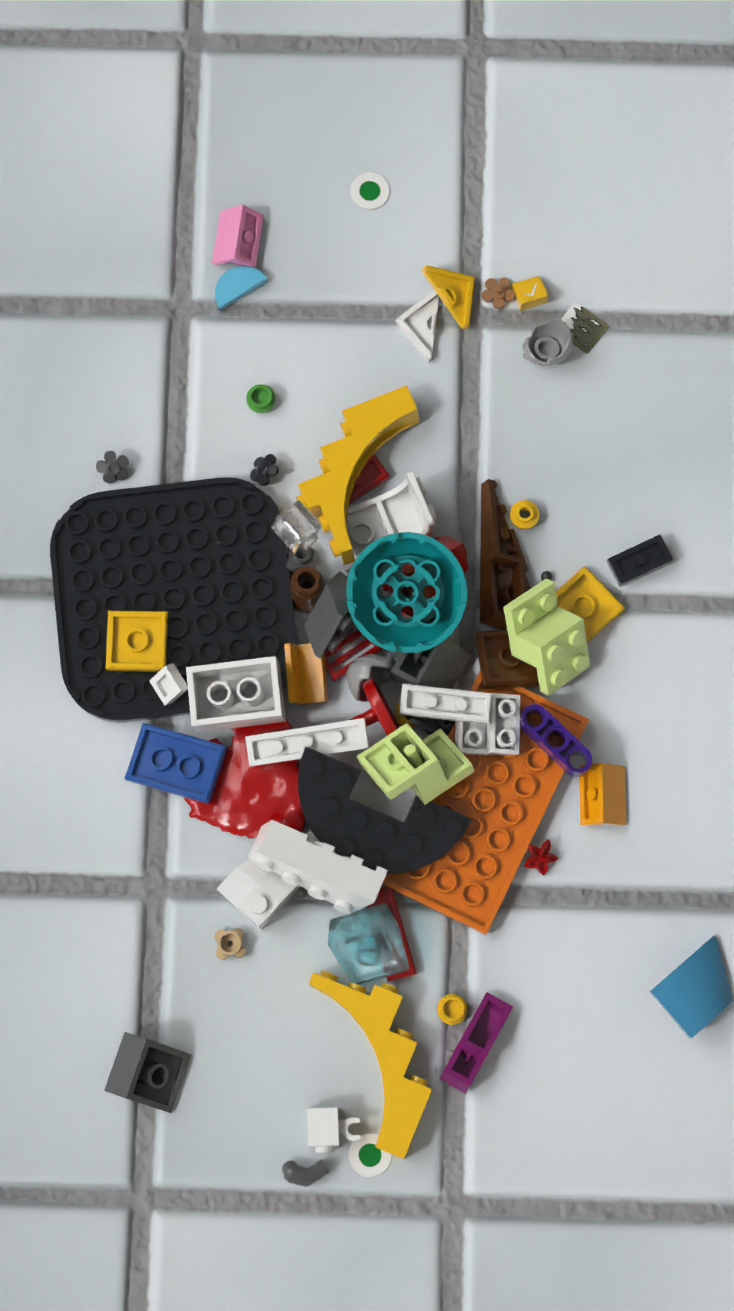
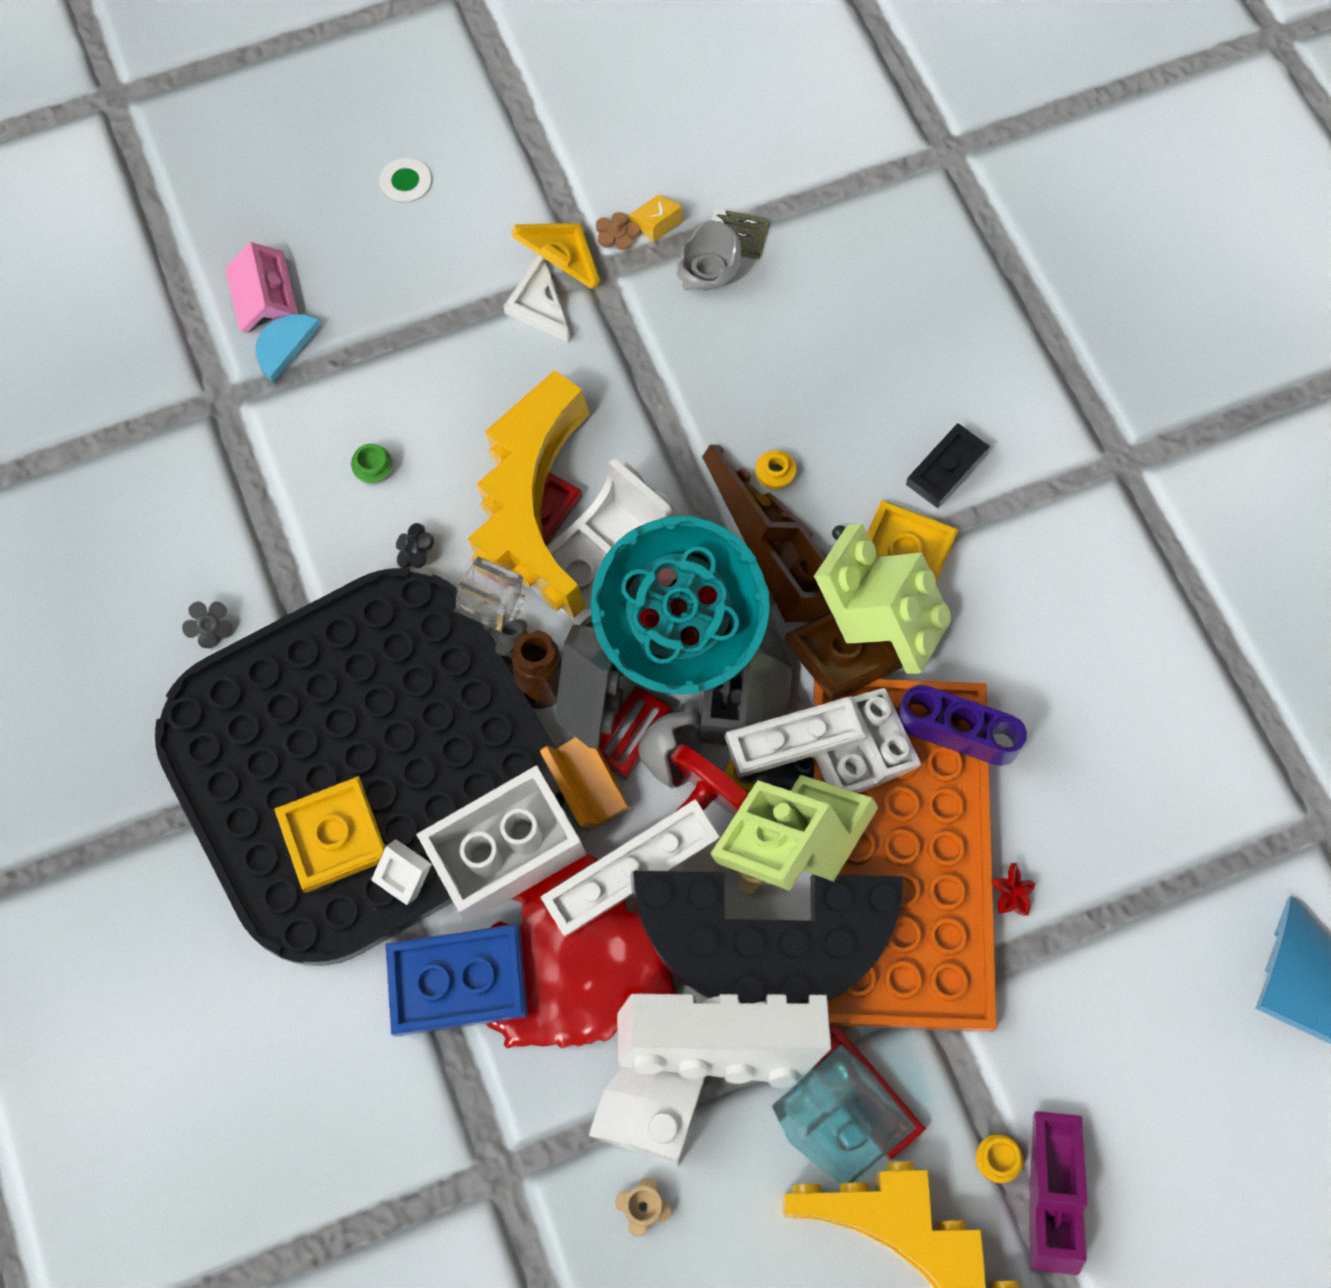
camera: 25 degrees left, 10 degrees down
light orange panel [579,763,627,826] -> none

